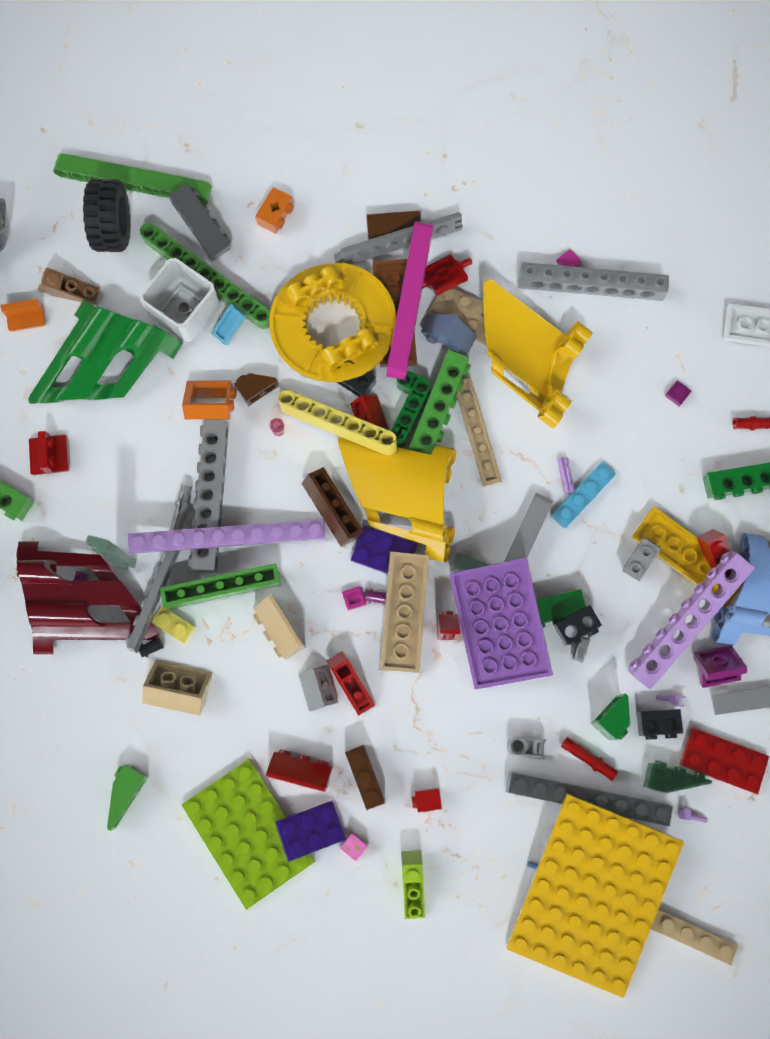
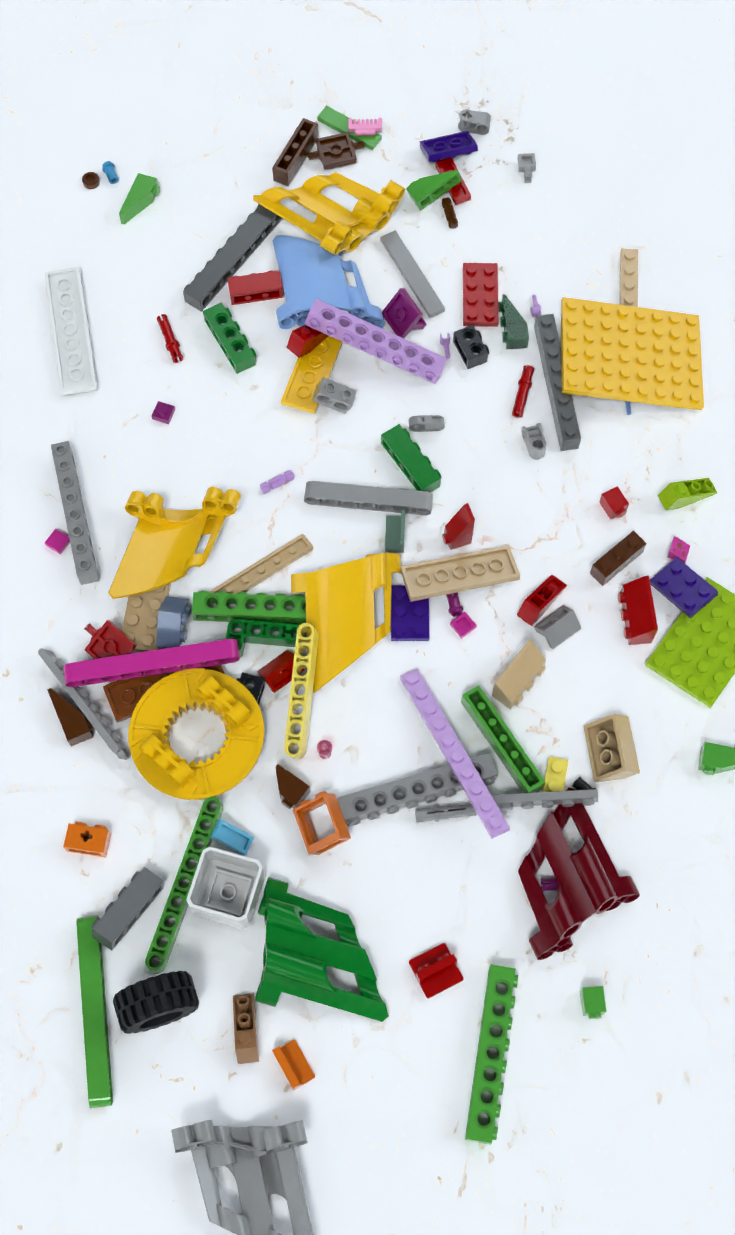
camera: 110 degrees left, 10 degrees down
sand green plate [85,535,137,570] -> none
reddish brown brick [301,467,364,547] -> none
medium lavender plate [449,557,553,690] -> none
medium azure plate [551,461,616,529] -> none
black brick [553,605,603,647] -> none
green slope [591,693,630,740] -> none

